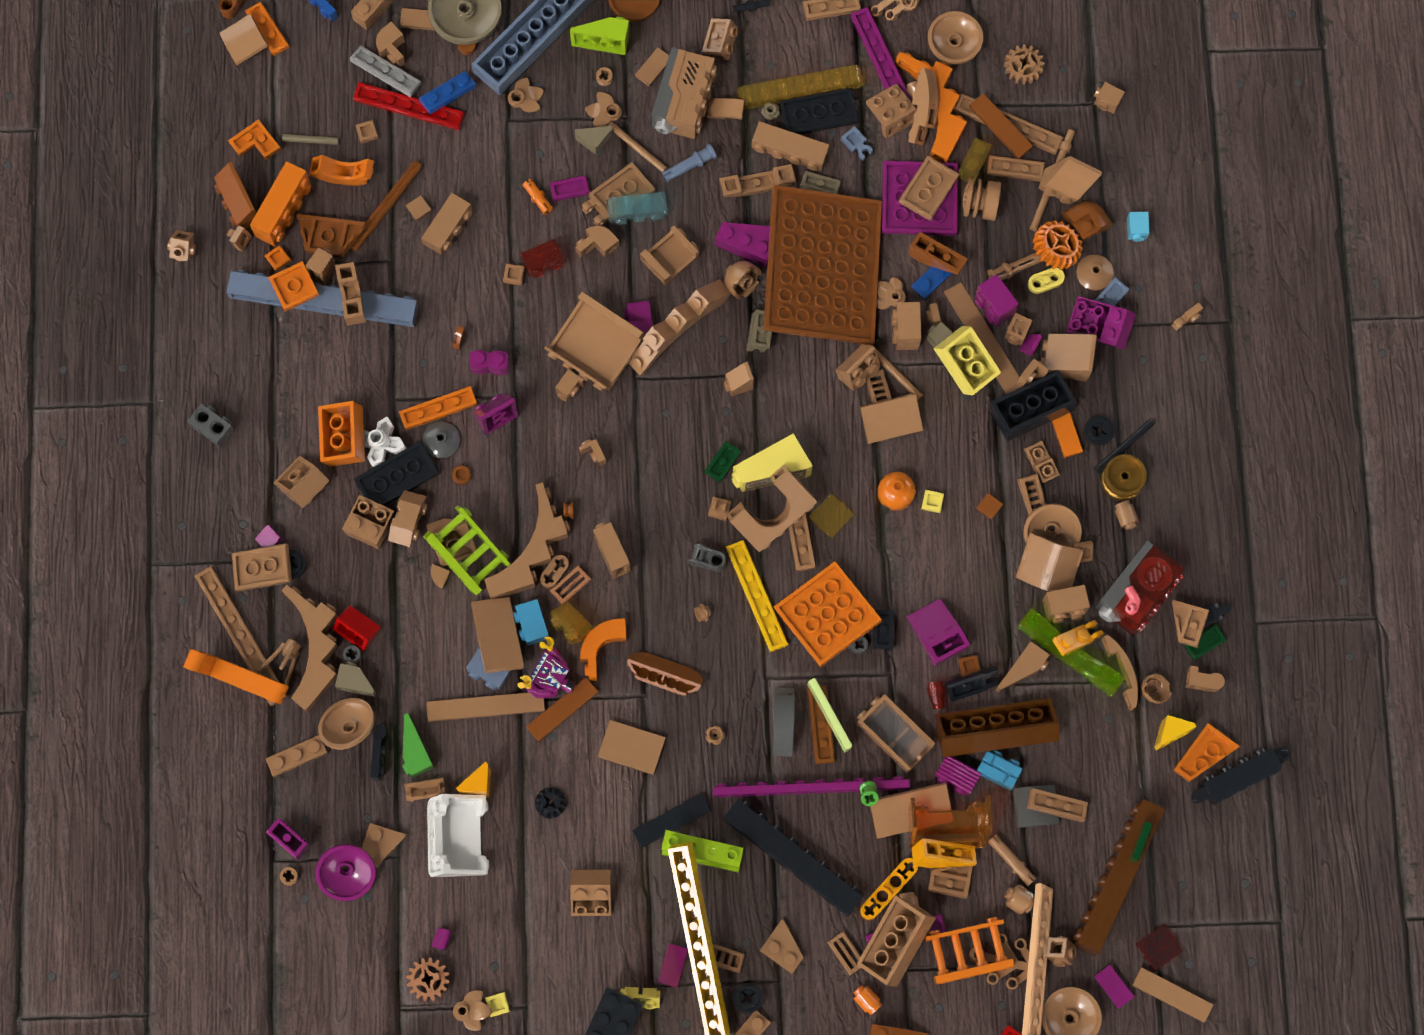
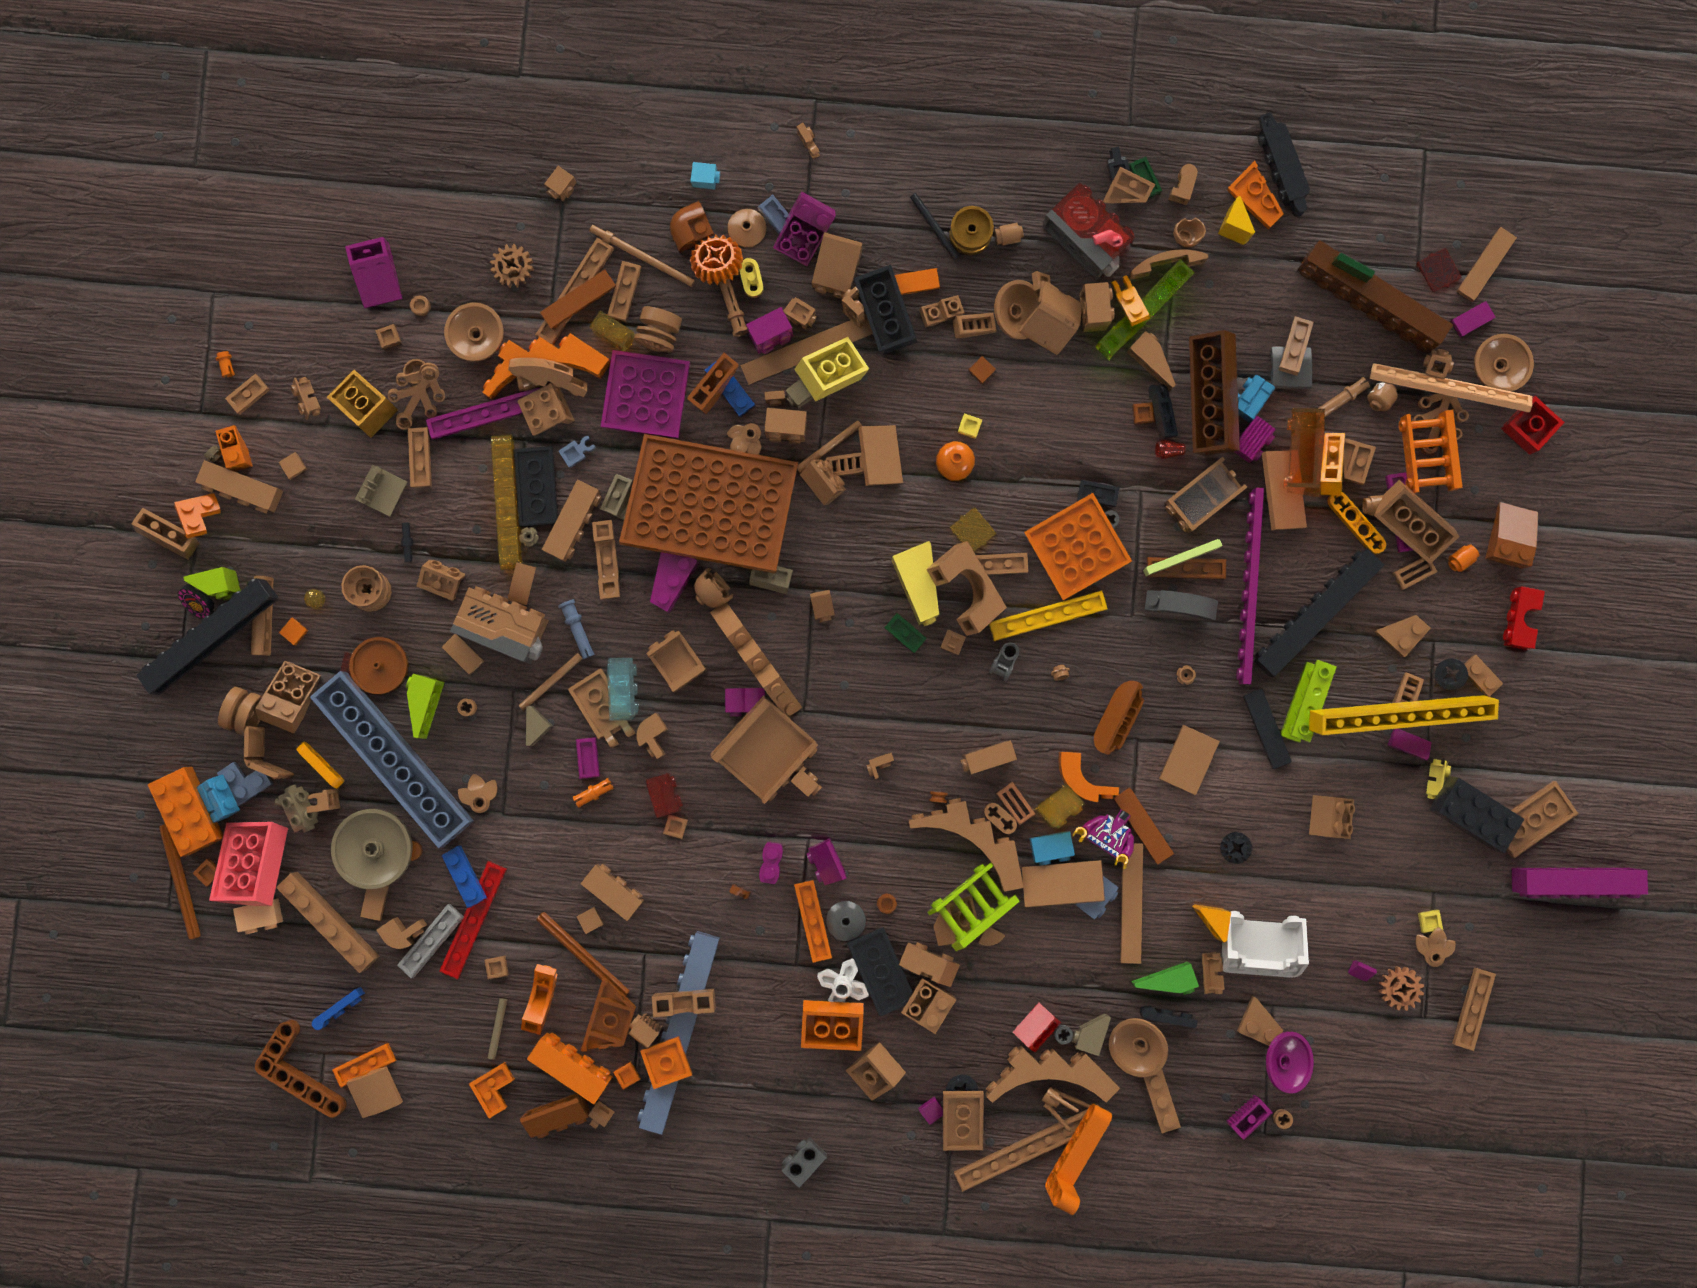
camera: 85 degrees left, 10 degrees up
medium nougat brick [167,230,196,261] -> none
medium nougat plate [585,92,622,127] -> none
bright green bush [859,781,879,806] -> none
medium nougat tile [898,156,960,221] -> none
magenta slope [906,599,970,667] -> none
magenta slope [1020,334,1042,356] -> none
medium nougat slope [1038,156,1102,204] -> none
black gear [1084,416,1115,446] -> none

